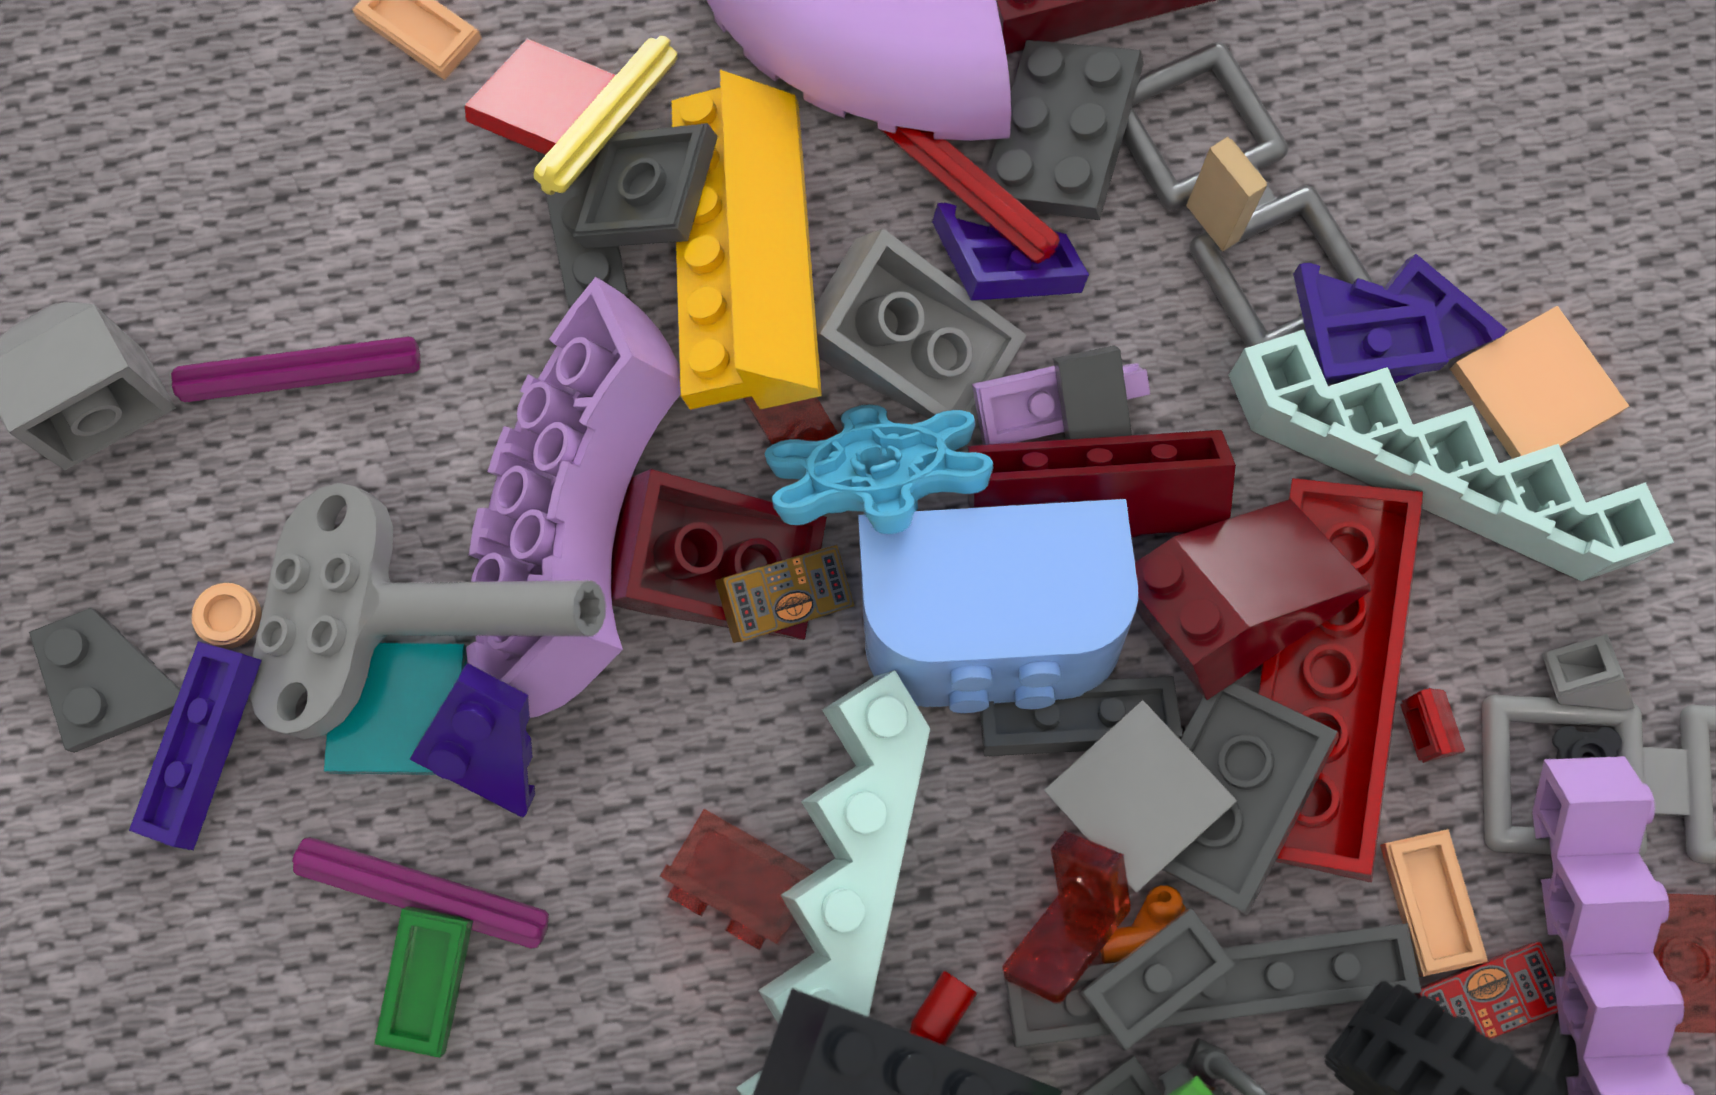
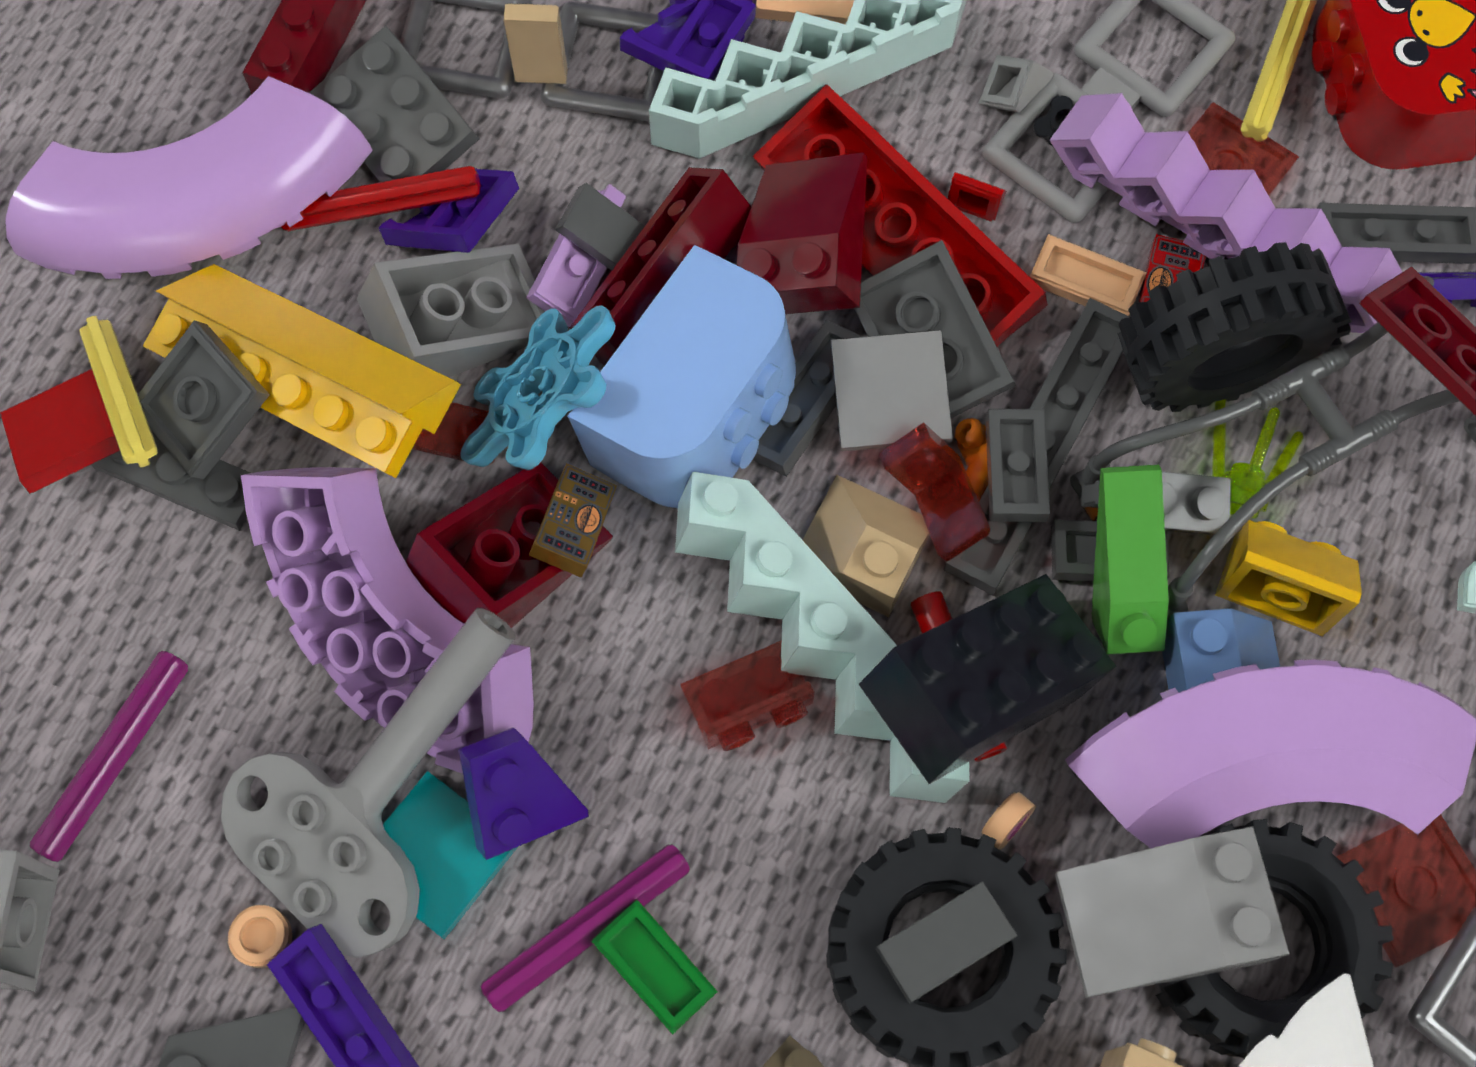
camera: 55 degrees left, 5 degrees down
none -> tan slope [803,475,936,617]

